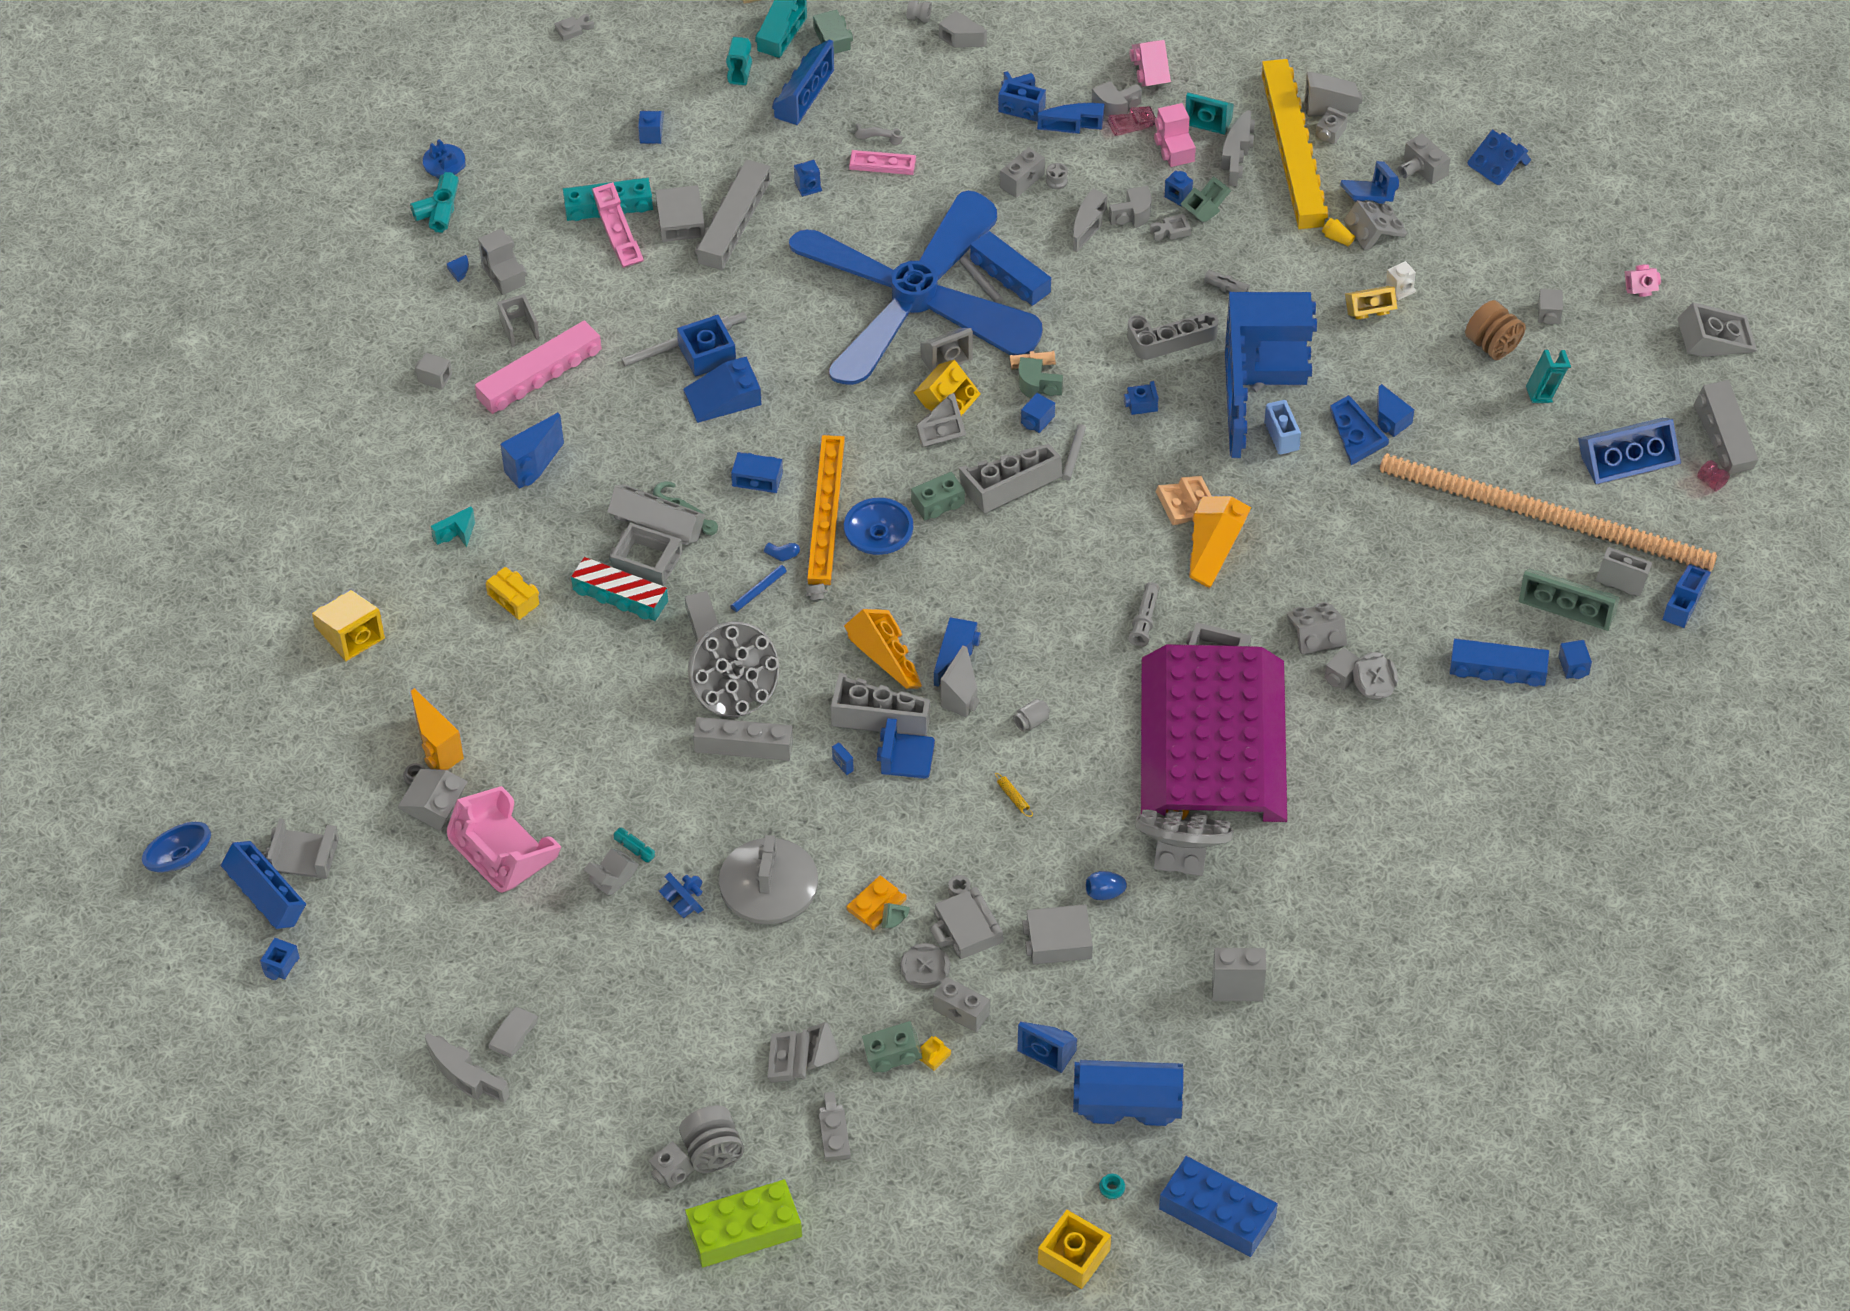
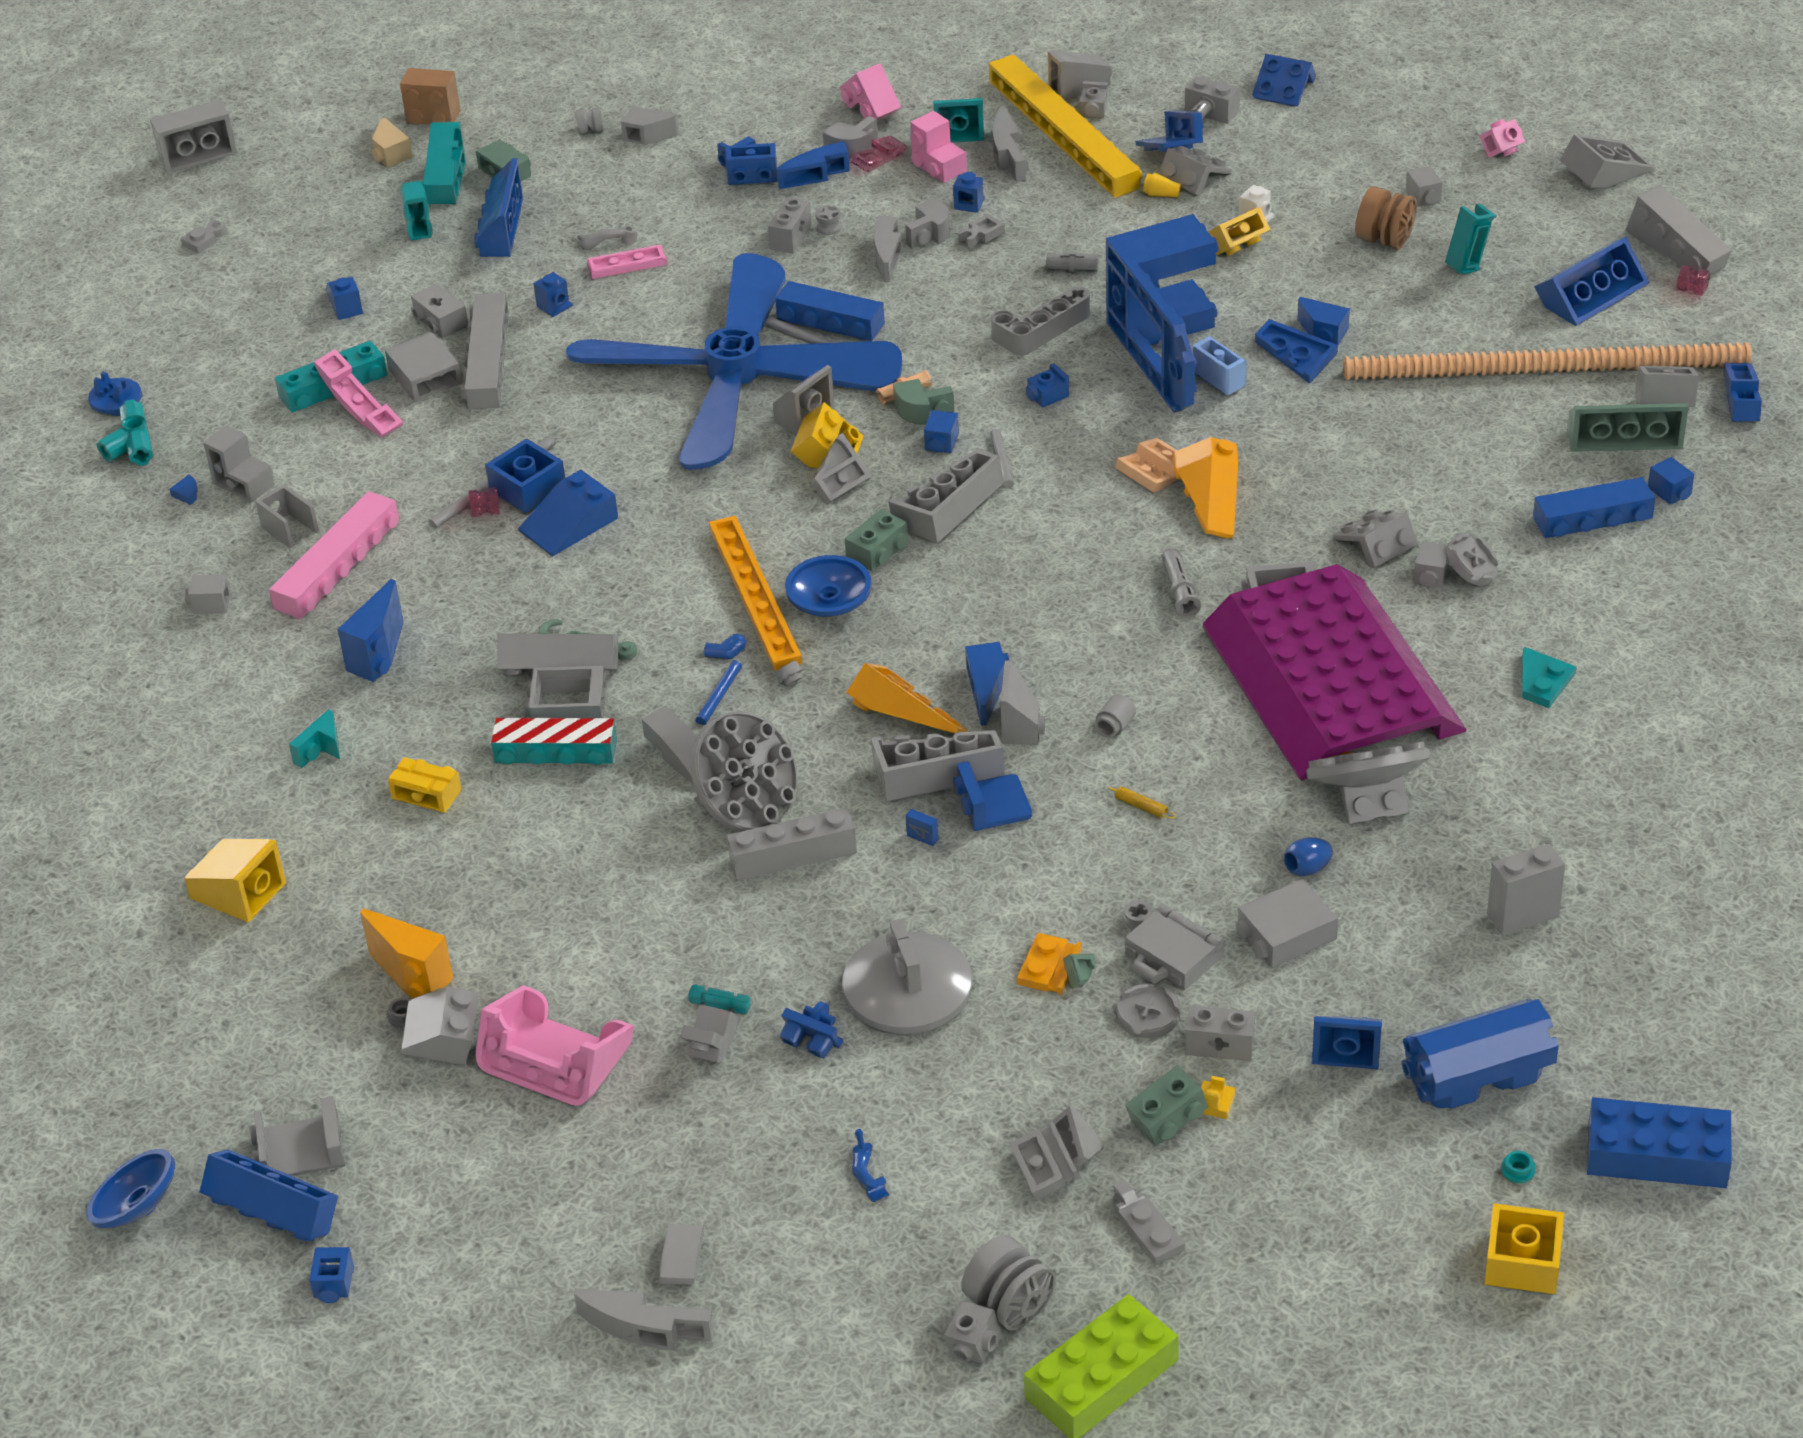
camera: 20 degrees left, 10 degrees down
blue brick [731,452,783,493] -> none
sand green brick [1181,176,1231,222] -> none
none -> light grey brick [411,283,468,338]
none -> clear pink wheel [469,487,500,518]
none -> blue piece [852,1129,889,1202]
none -> teal wing [1522,647,1577,708]

